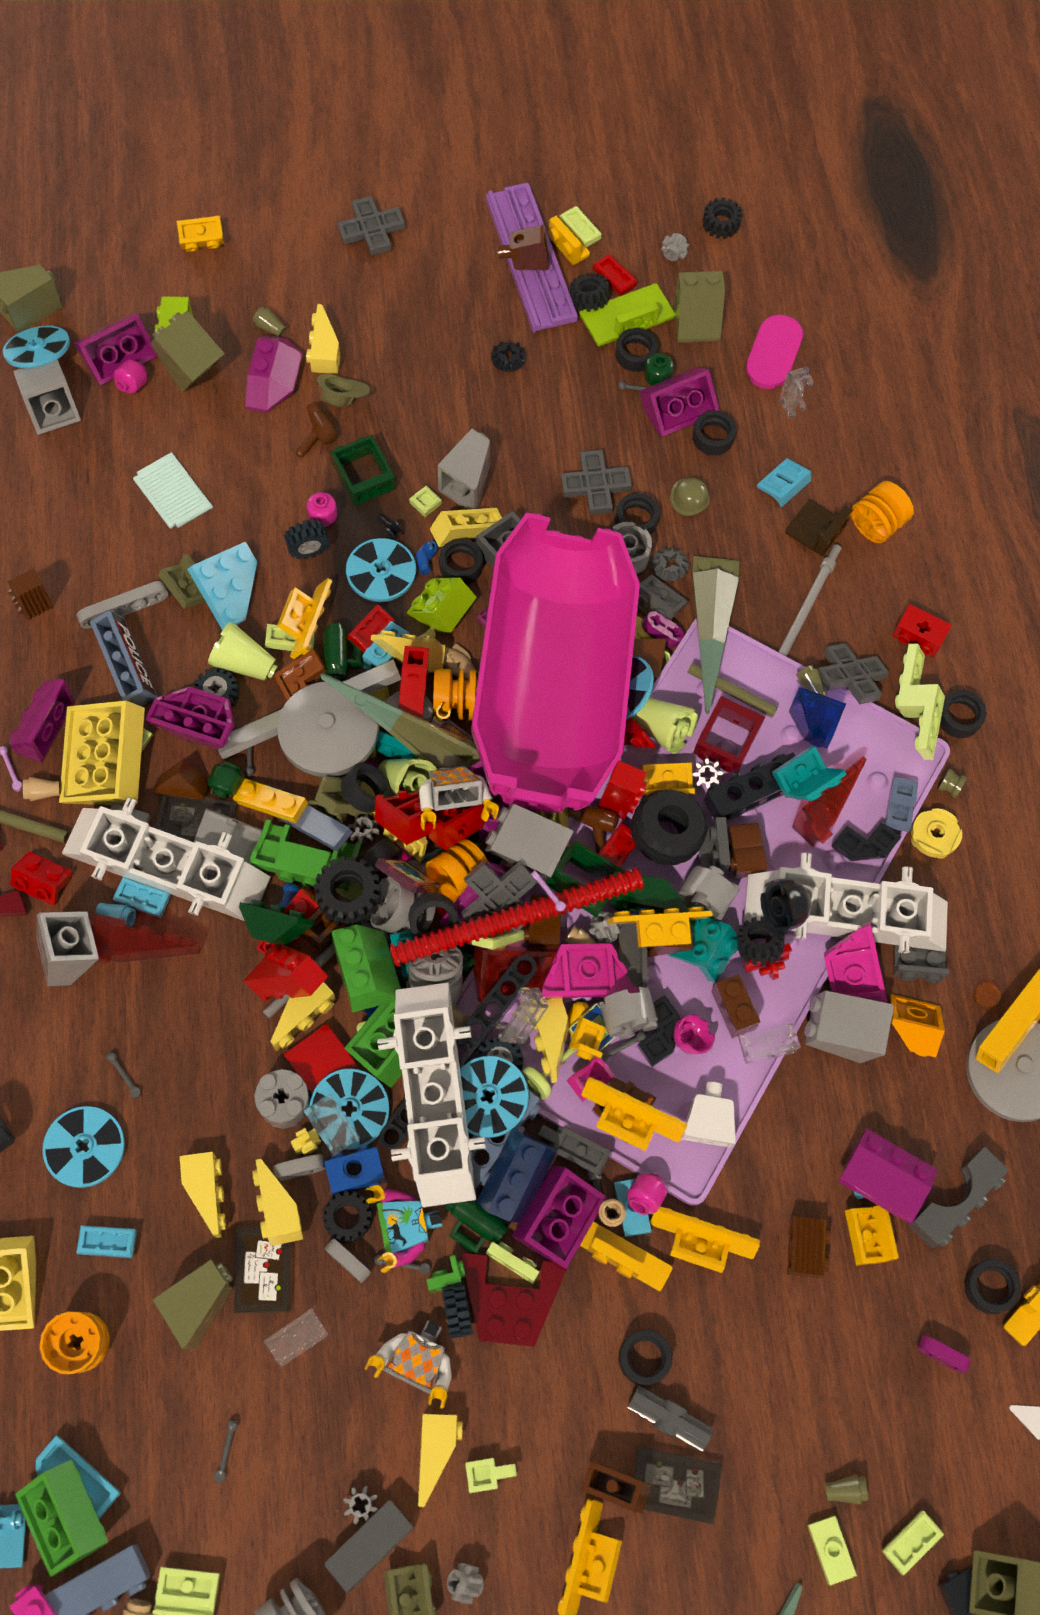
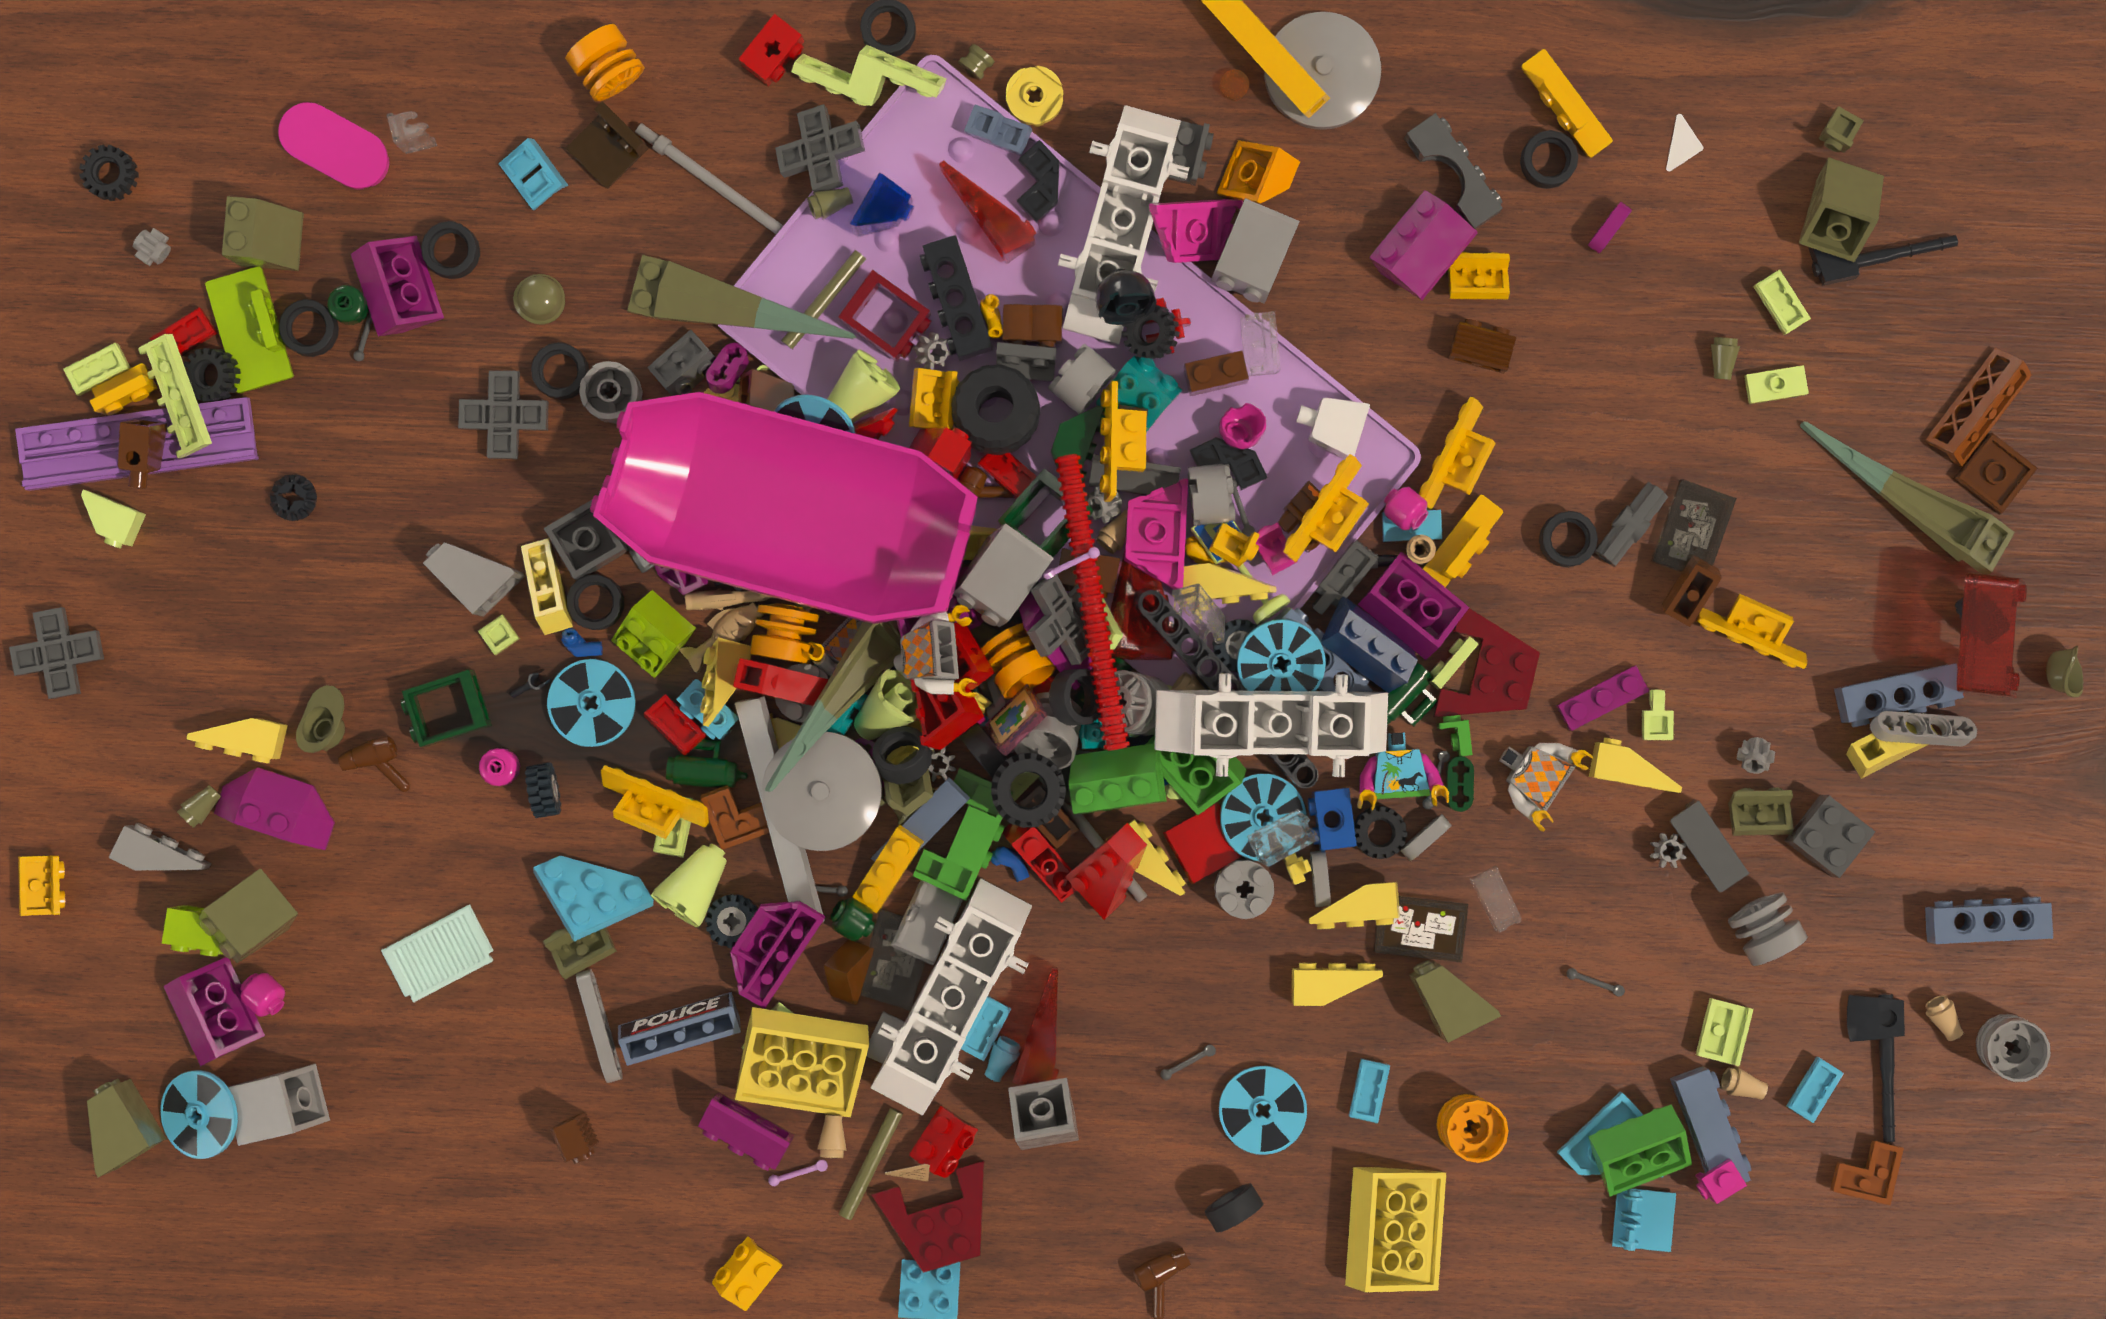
camera: 75 degrees left, 20 degrees up
dark green slope [239,899,314,945] -> none
black wheel [442,1283,472,1339] -> none
dark grey gear [652,546,689,581] -> none
teal bracket [772,746,847,801] -> none
none -> yellowish green slope [81,489,146,549]
none -> light grey slope [109,823,212,871]
none -> yellowish green hinge [138,334,212,458]
none -> tan animal [685,588,775,610]
none -> tan sticker [885,1164,930,1181]
none -> yellow arm [980,294,1003,339]
none -> dark green beam [1446,756,1474,812]
none -> magenta plate [1556,665,1649,731]

